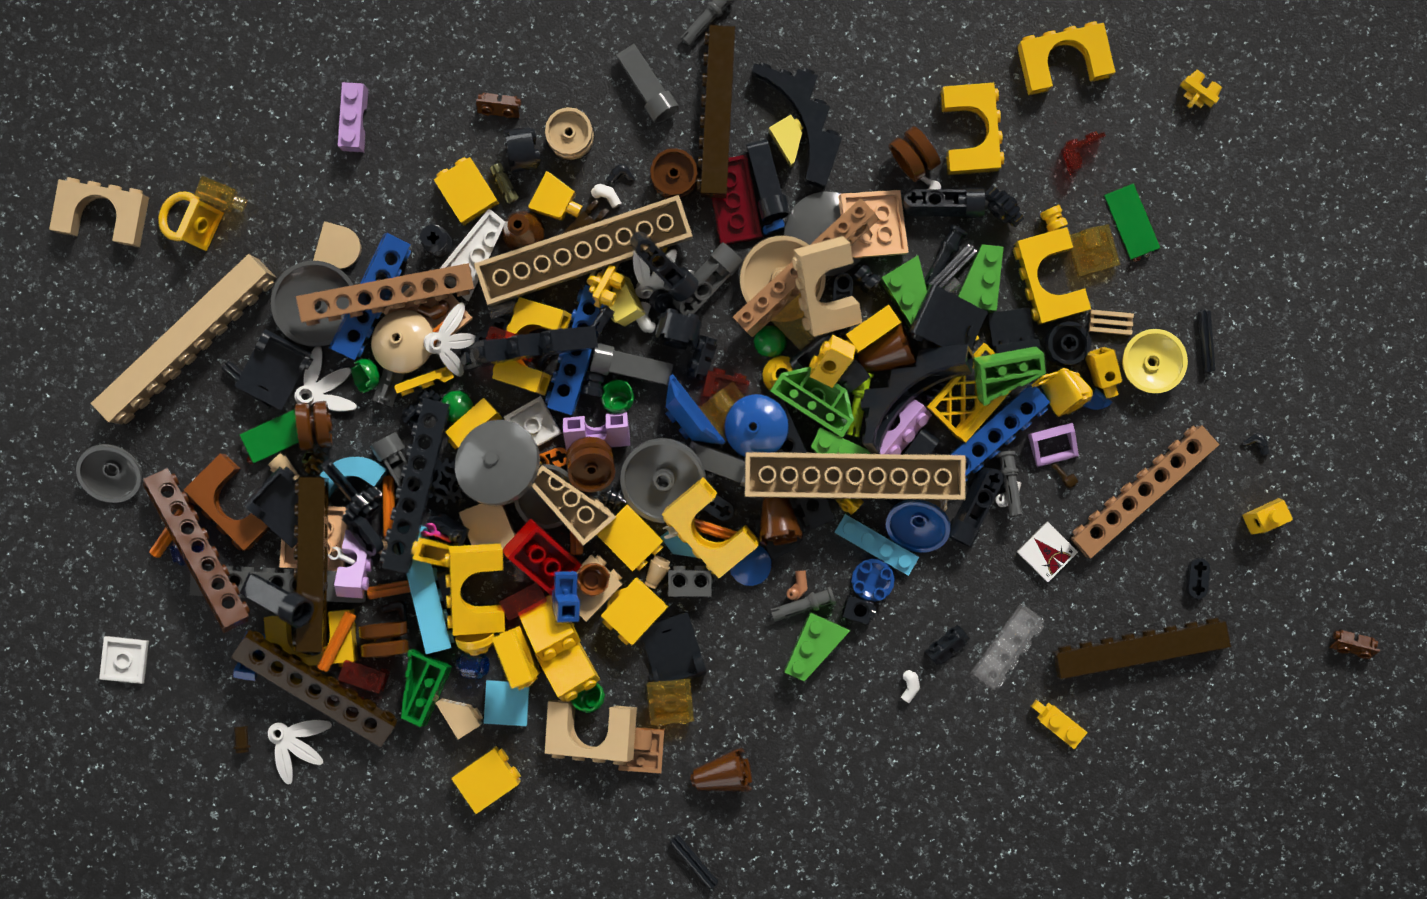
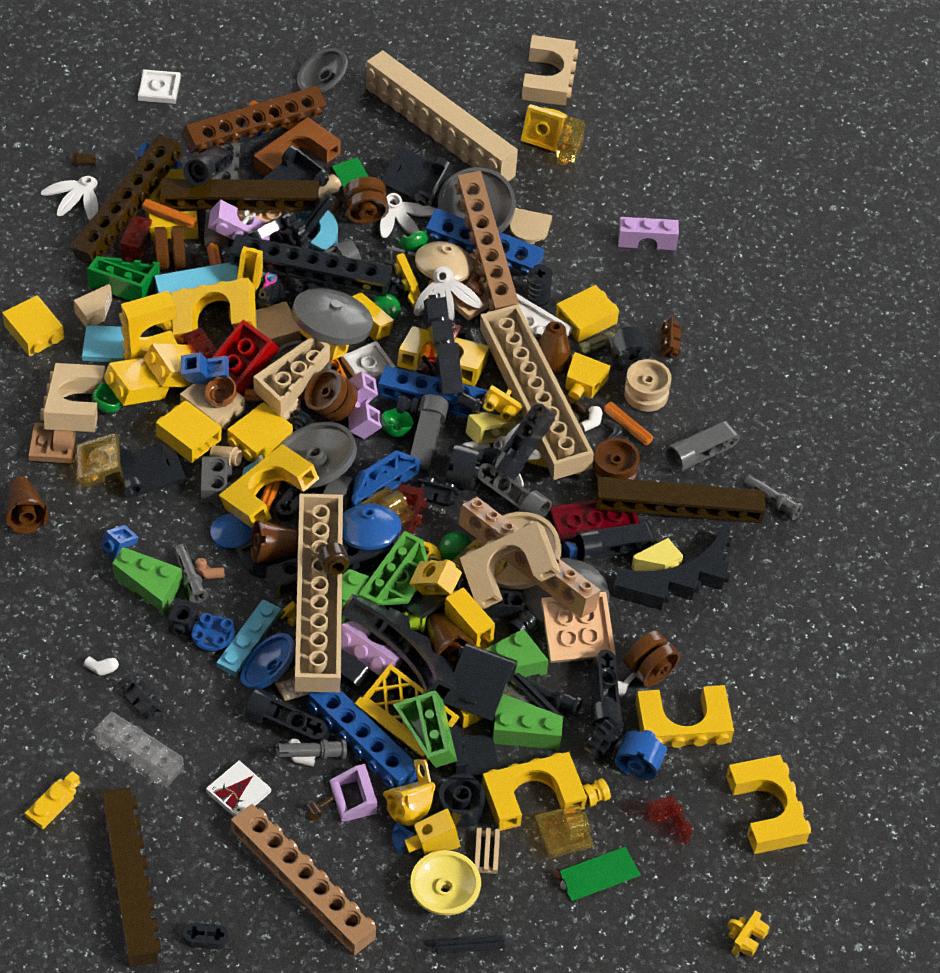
camera: 80 degrees right, 35 degrees down
none -> blue bracket [101,525,139,559]
none -> dark brown head [318,542,350,575]
none -> orange axle [604,402,653,446]
none -> blue brick [615,730,667,780]

